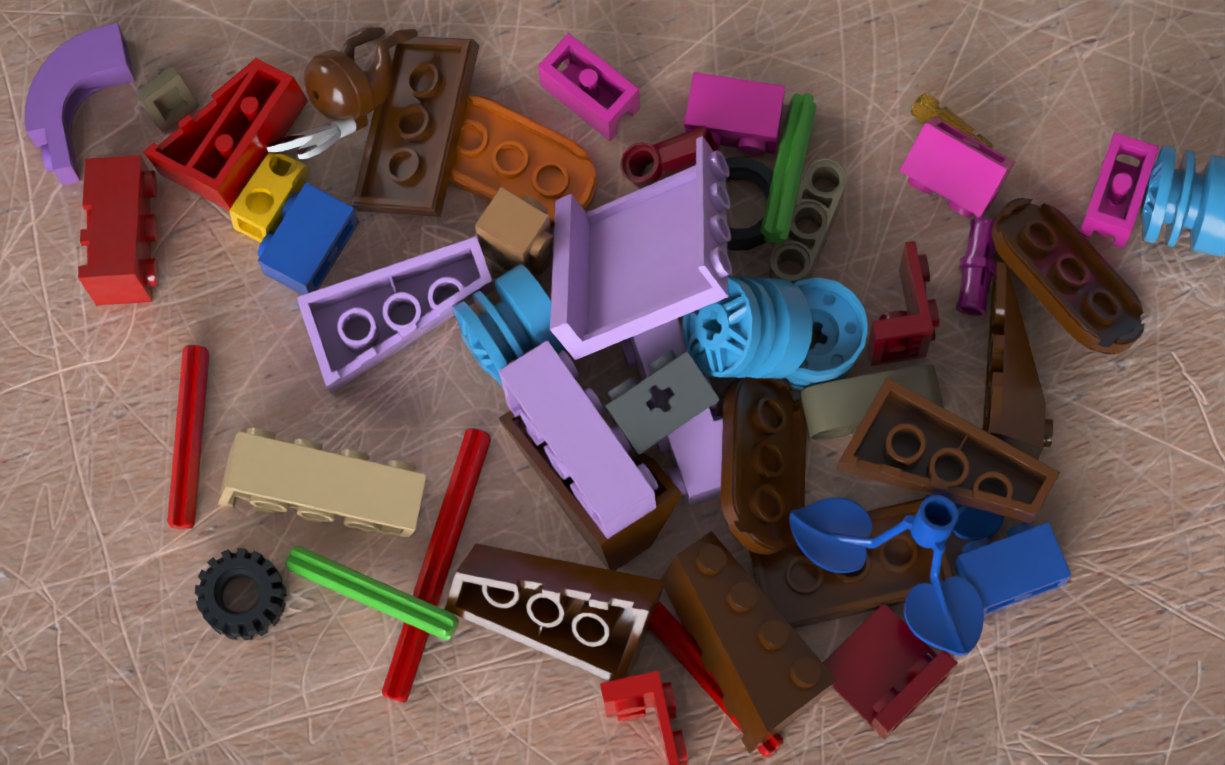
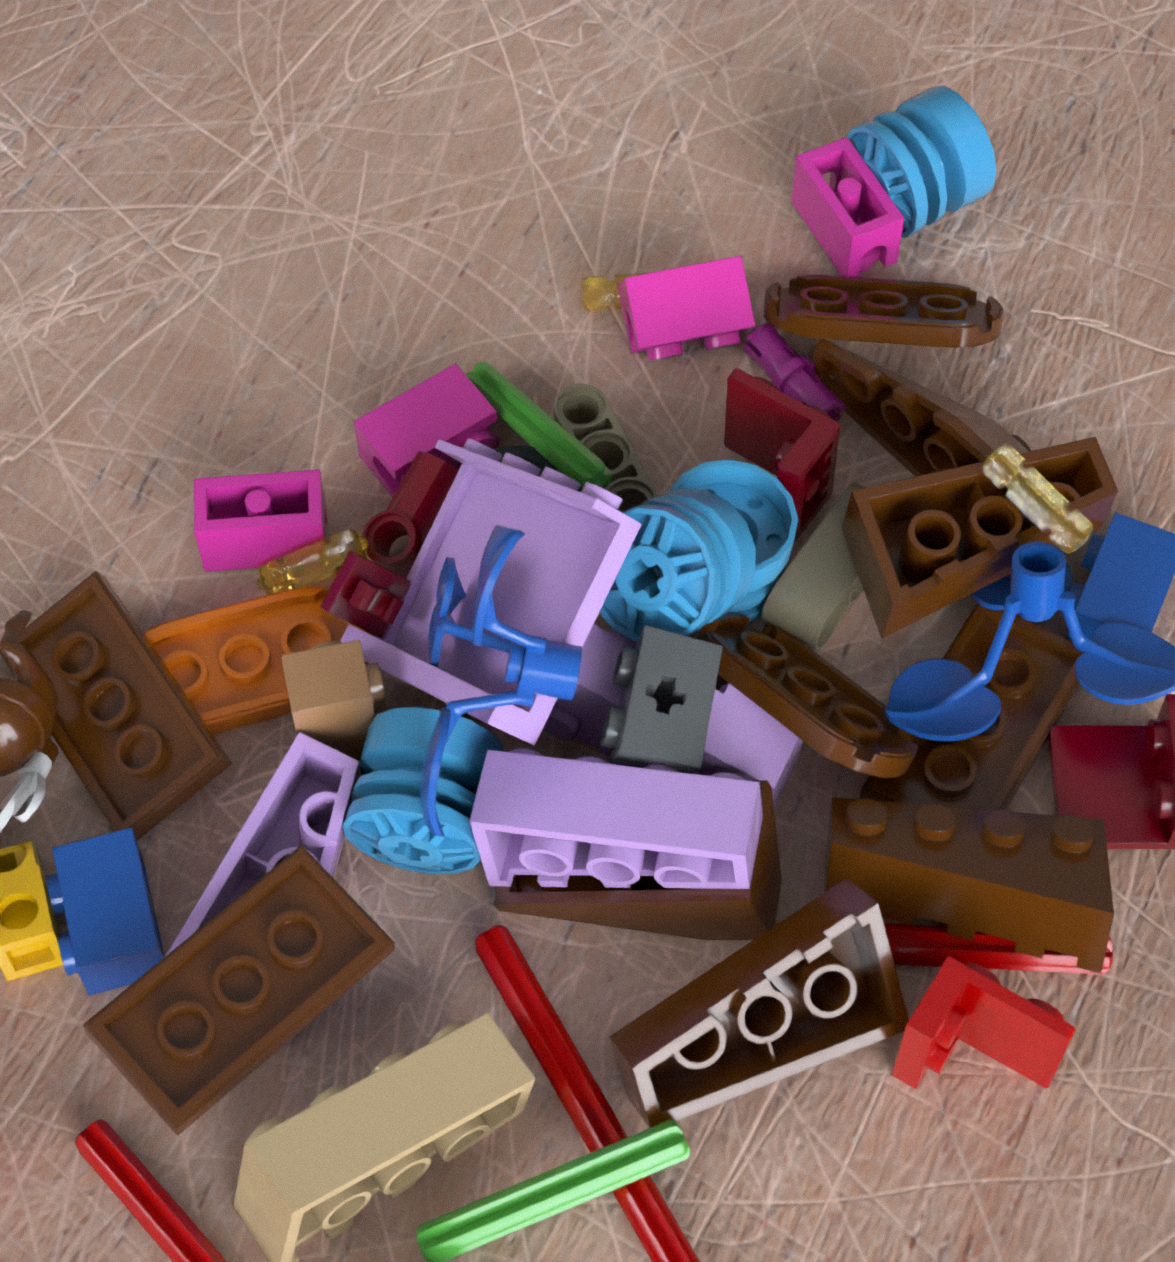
camera: 50 degrees left, 15 degrees down
none -> reddish brown tile [83,845,395,1136]
none -> clear yellow axle [257,528,369,595]
none -> dark red tile [320,550,411,638]
none -> blue plant [420,525,582,837]
none -> clear yellow axle [982,444,1094,554]

